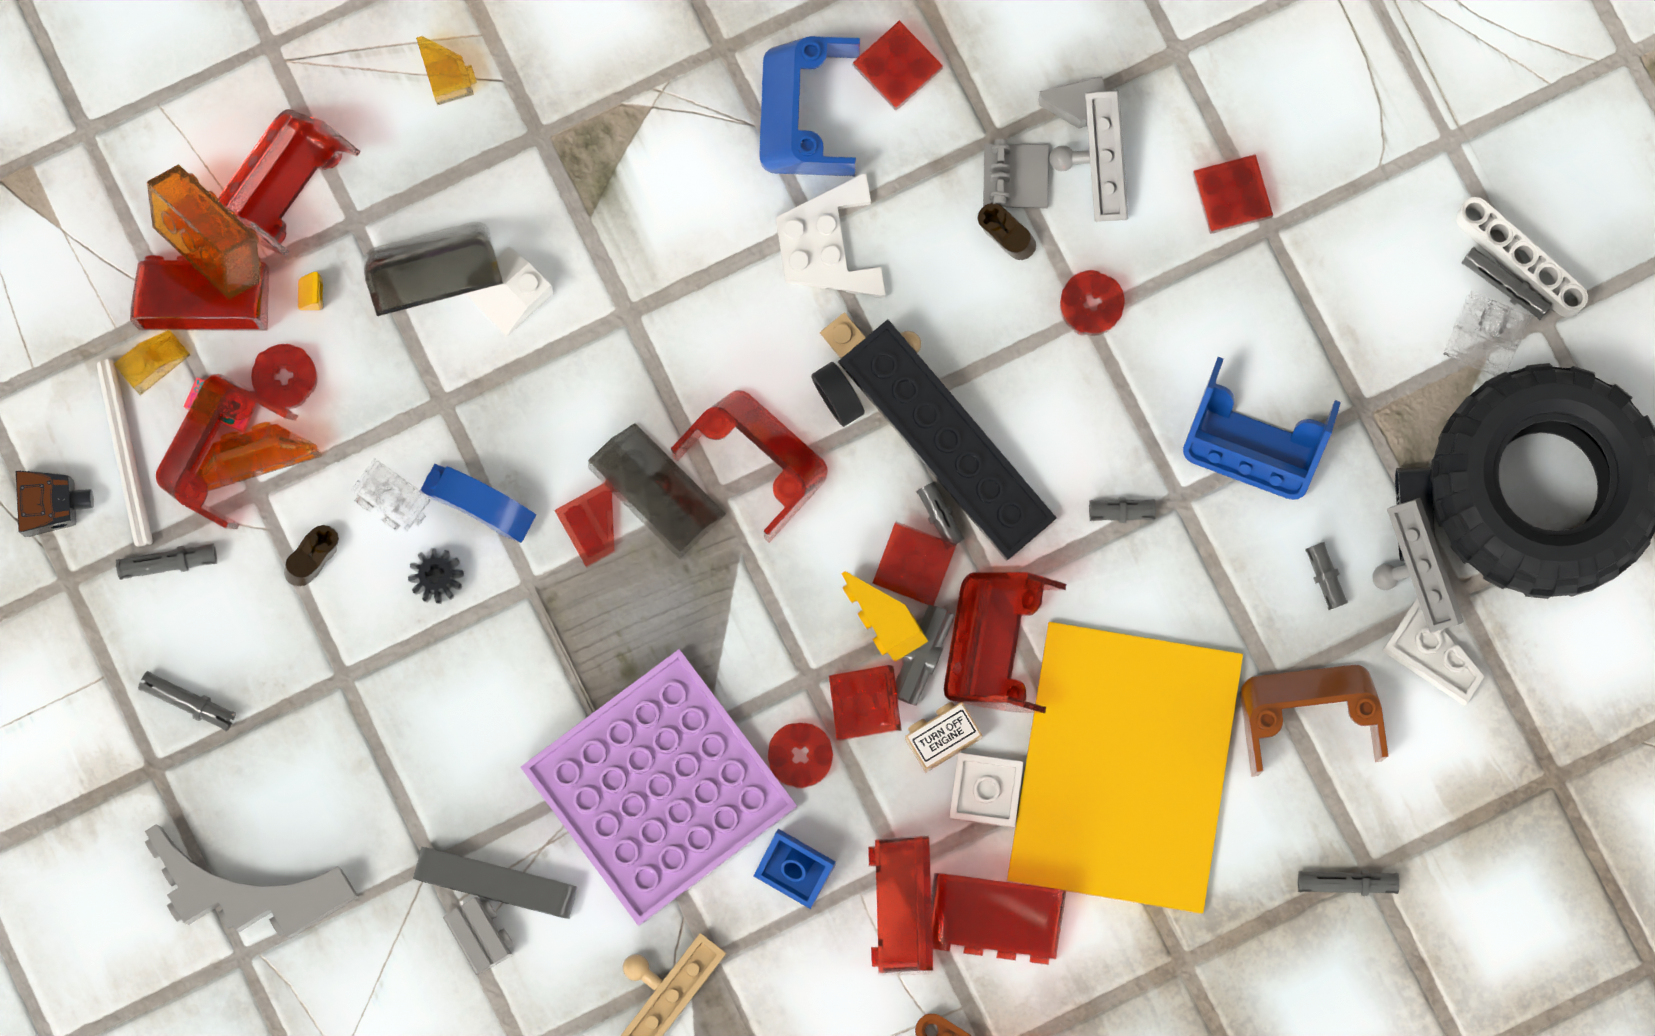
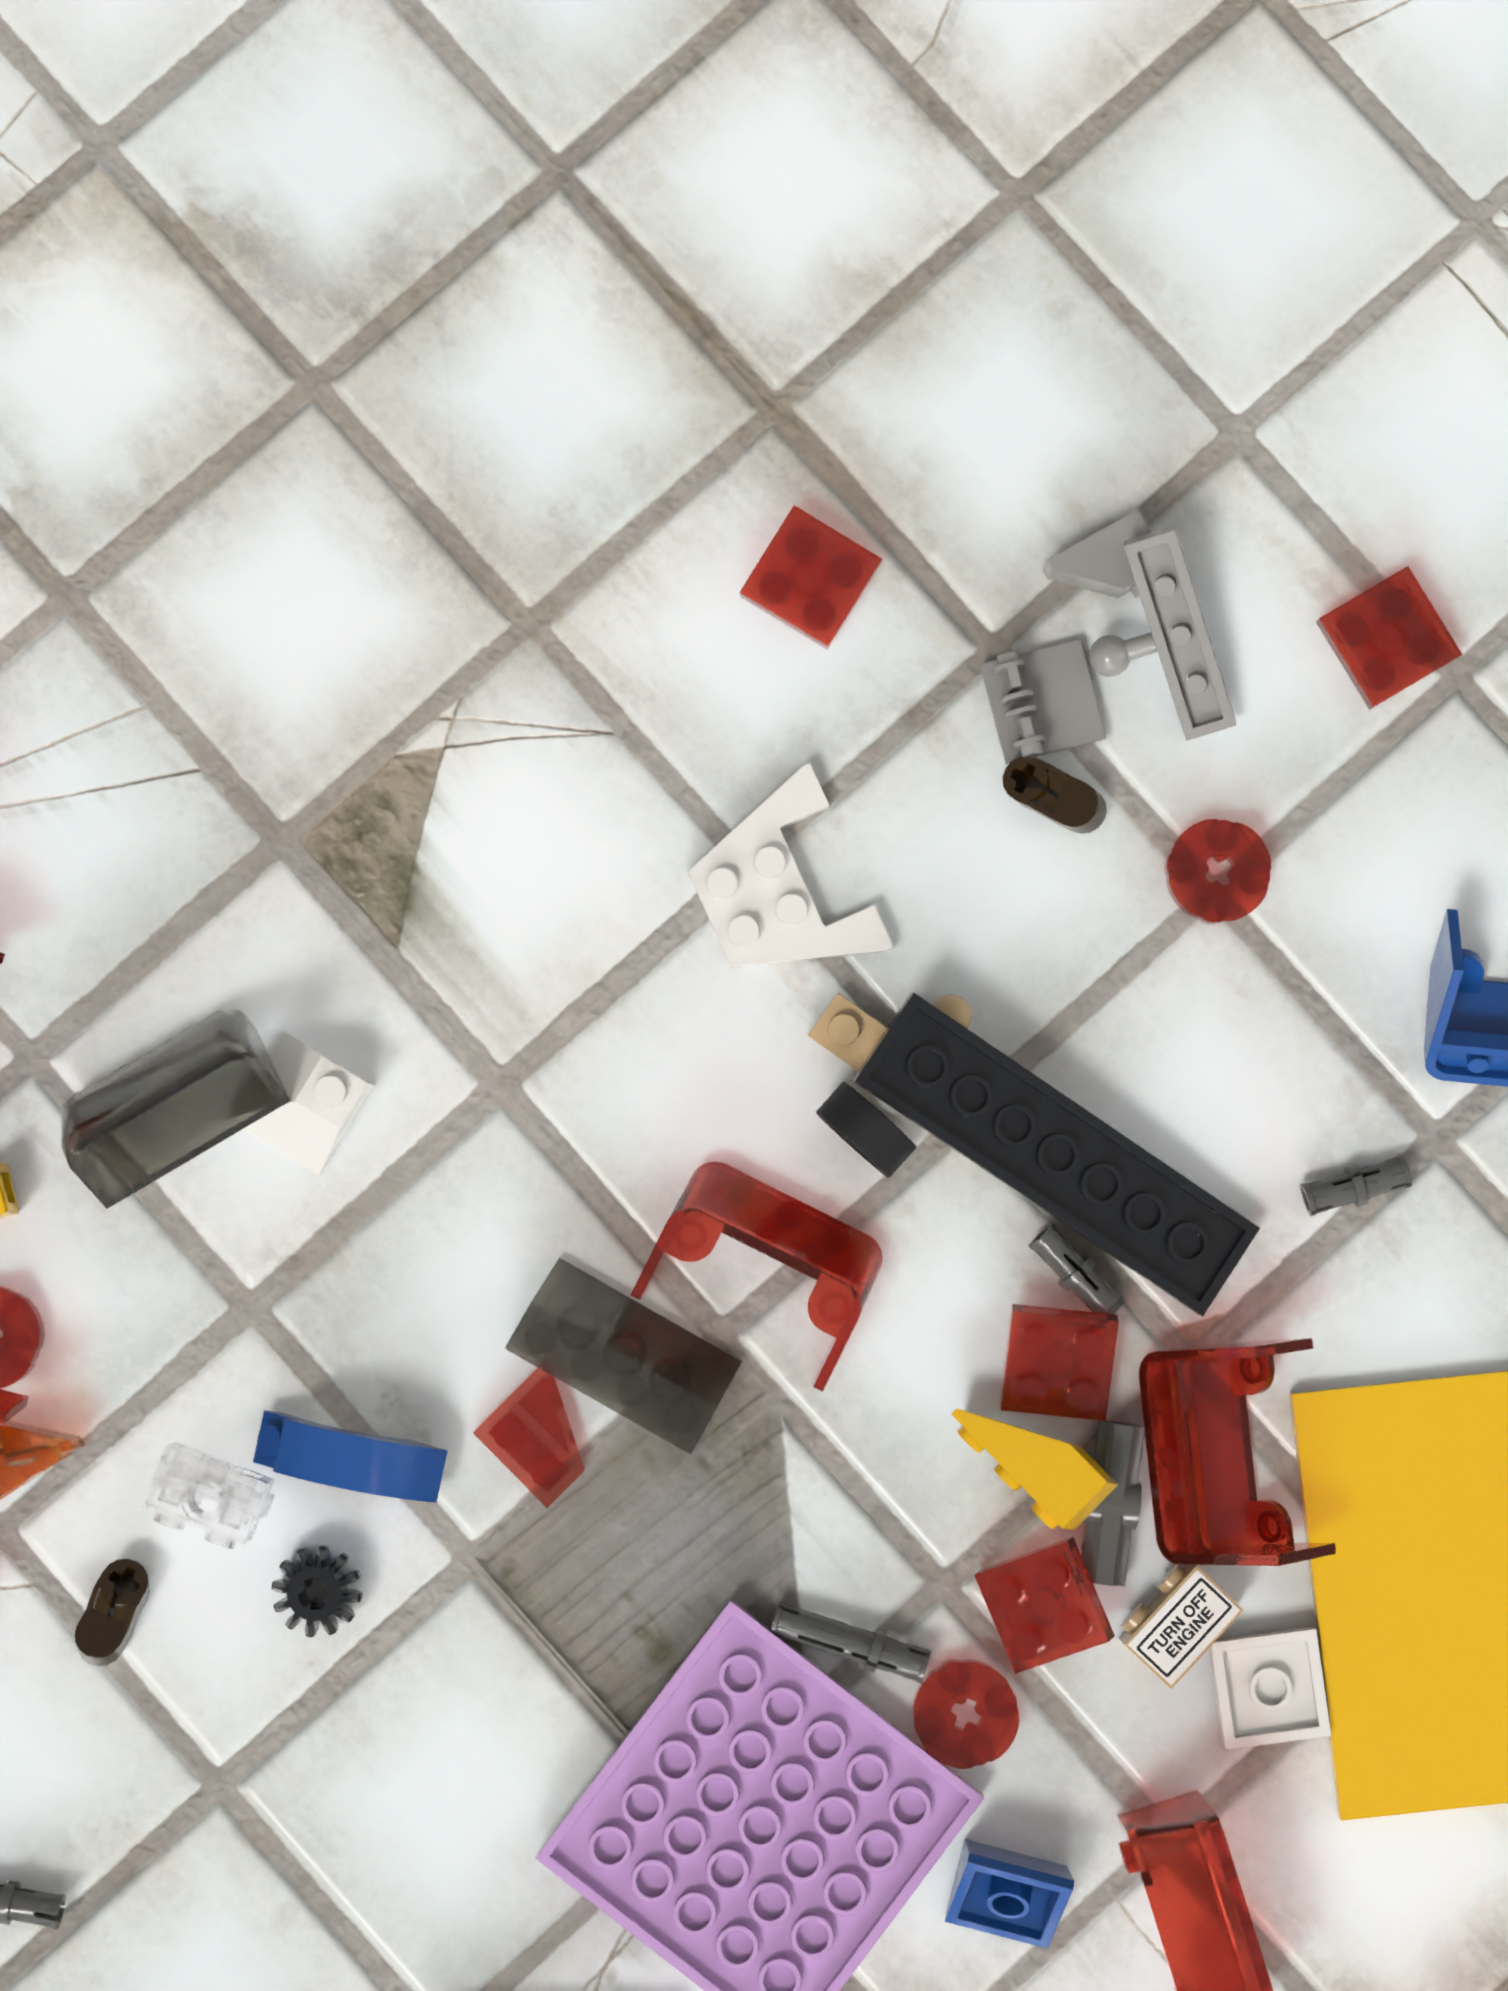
camera: 15 degrees left, 5 degrees up
clear yellow slope [416,36,477,106] -> none
blue windscreen [759,36,860,176] -> none
clear red windscreen [924,873,1066,965] -> none
none -> dark grey pin [770,1601,931,1683]

